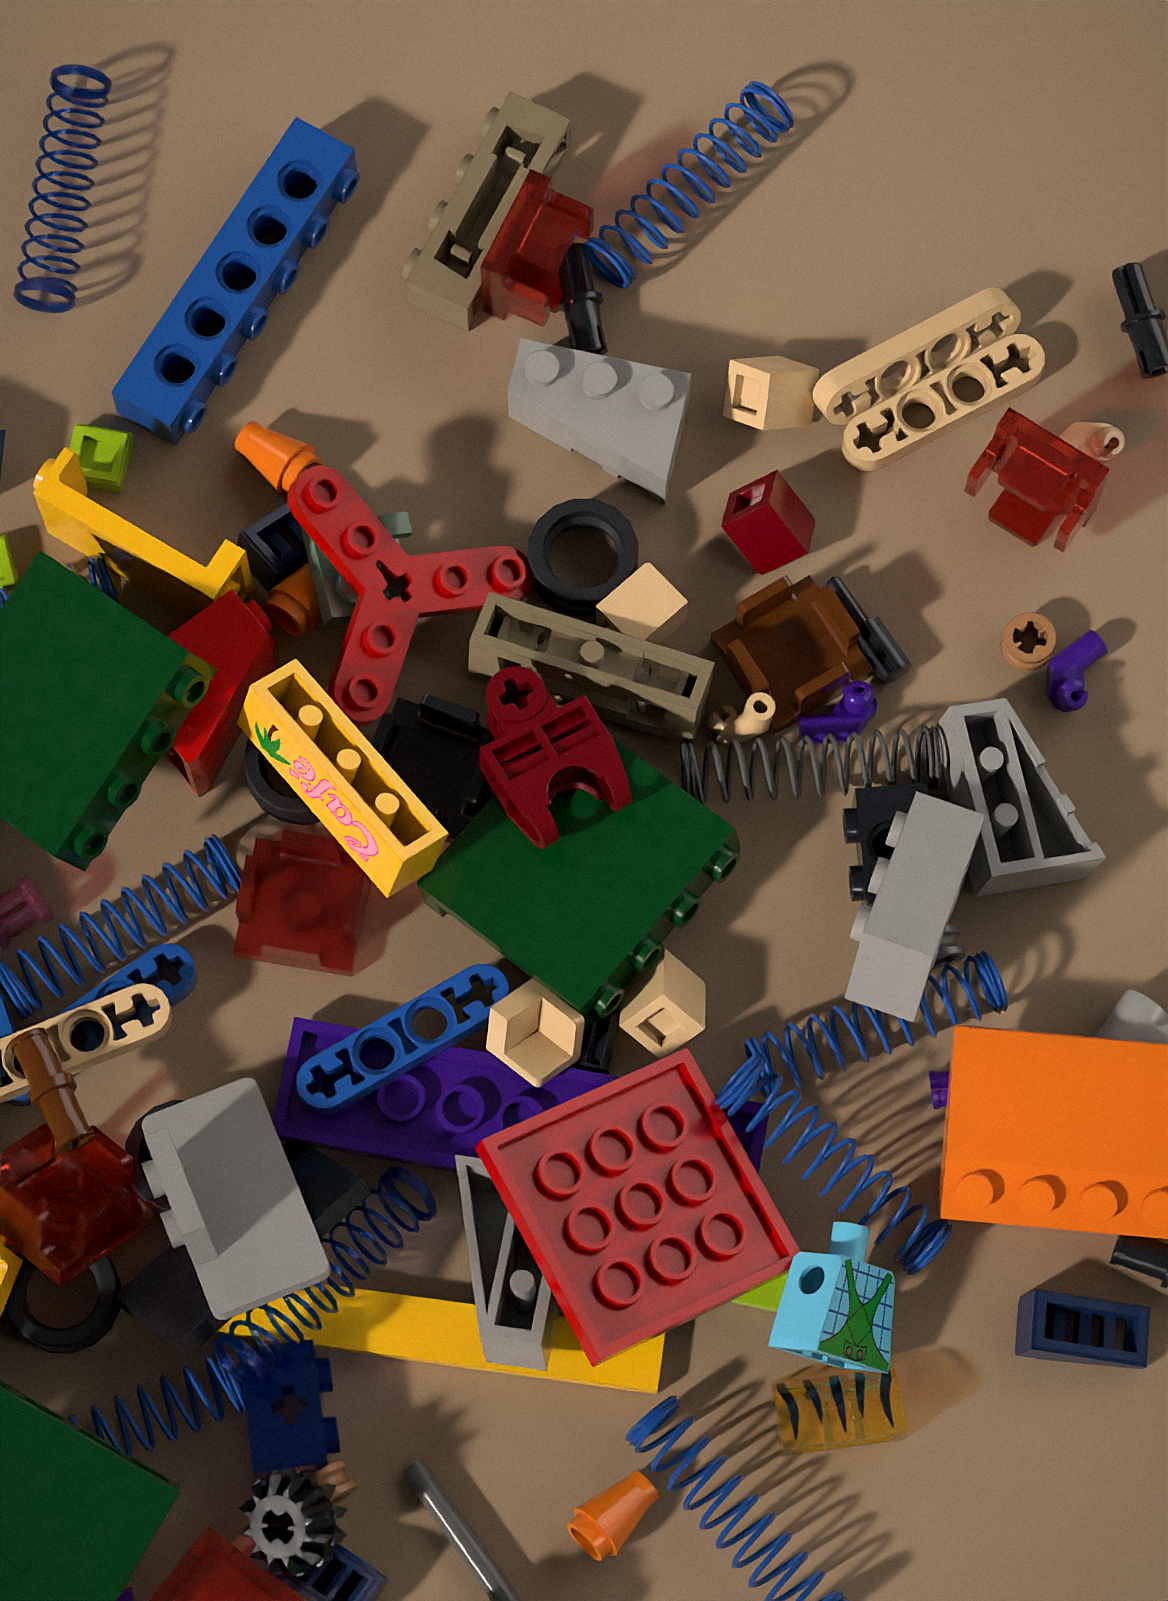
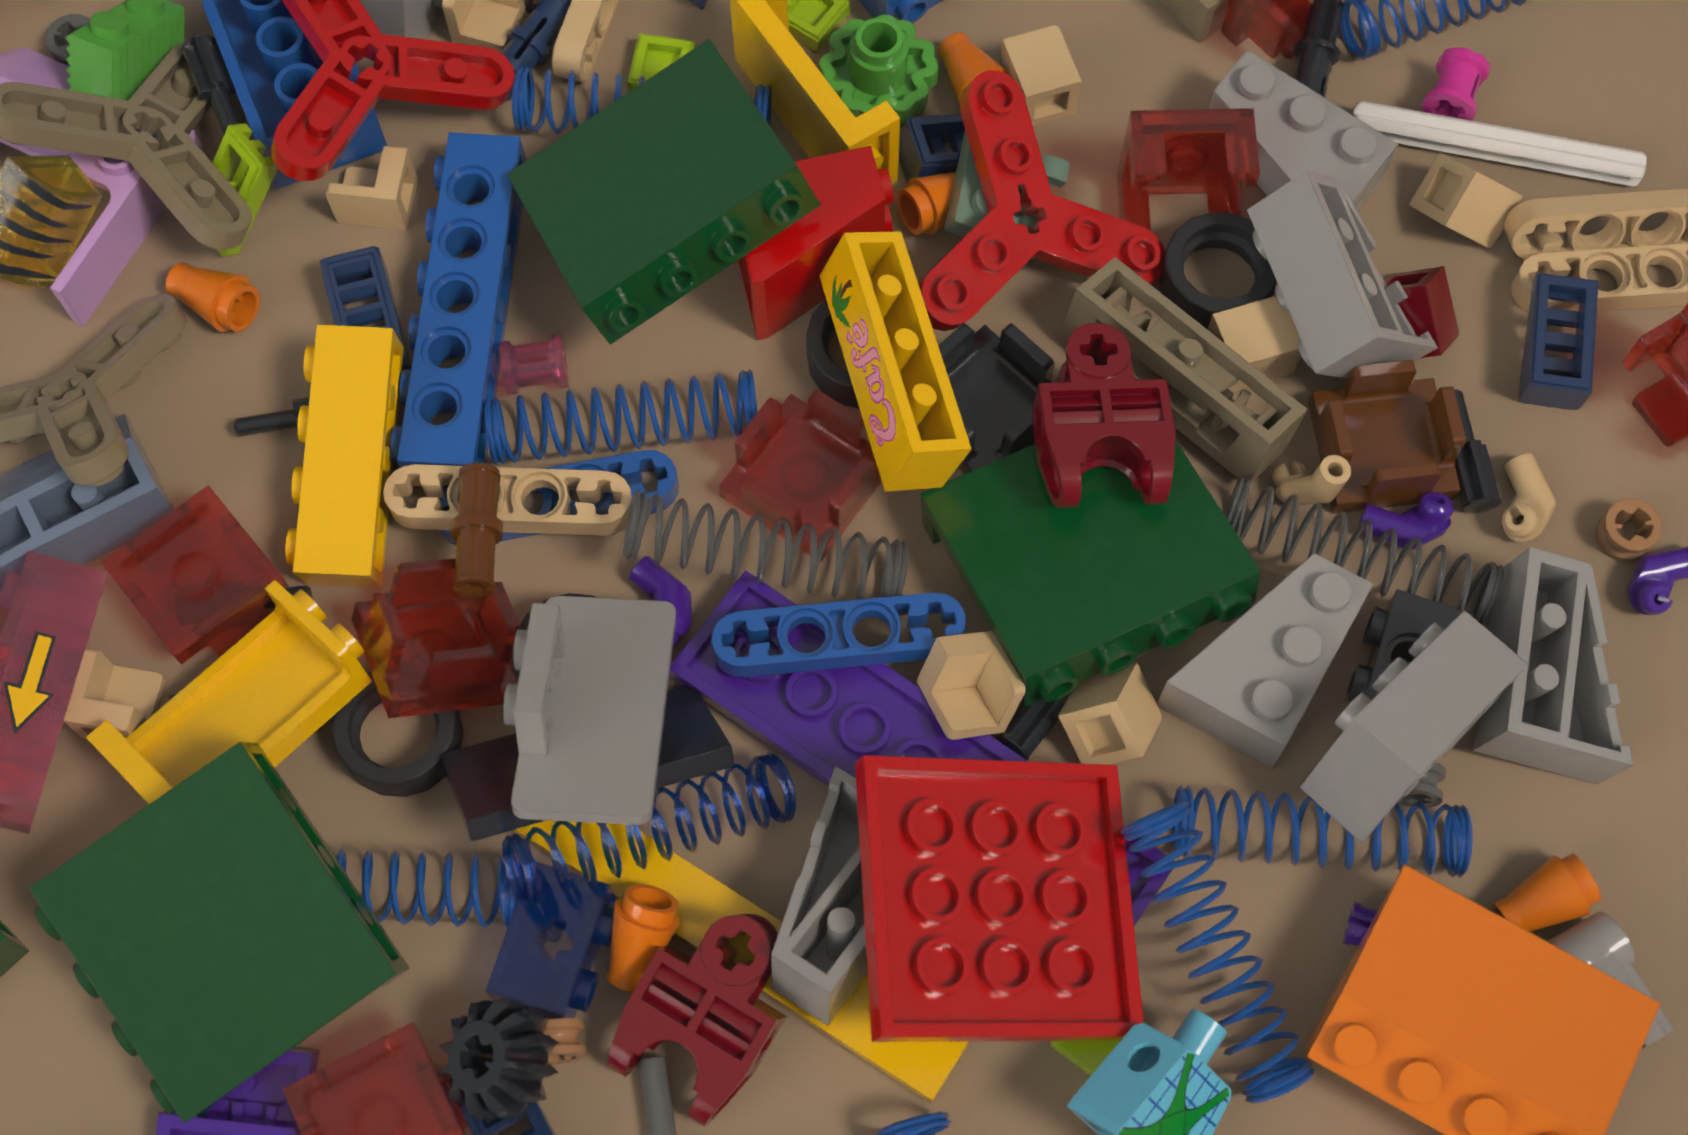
camera: 25 degrees right, 5 degrees down
none -> orange cone [606,884,680,992]
none -> dark red piece [608,913,787,1127]
none -> dark grey piece [623,490,909,600]
none -> dark purple arm [629,556,692,647]
none -> bright green plant [819,15,938,124]
none -> tan panel [1000,25,1082,126]
none -> clear red panel [1117,108,1260,231]
none -> light grey wedge [1157,553,1373,769]
none -> light grey wedge [1247,171,1438,378]
none -> white axle [1352,101,1647,186]
none -> dark pink bush [1422,47,1490,121]
none -> orange cone [1492,853,1602,932]
none -> tan arm [1502,453,1556,543]
none -> dark blue slope [1518,273,1599,410]

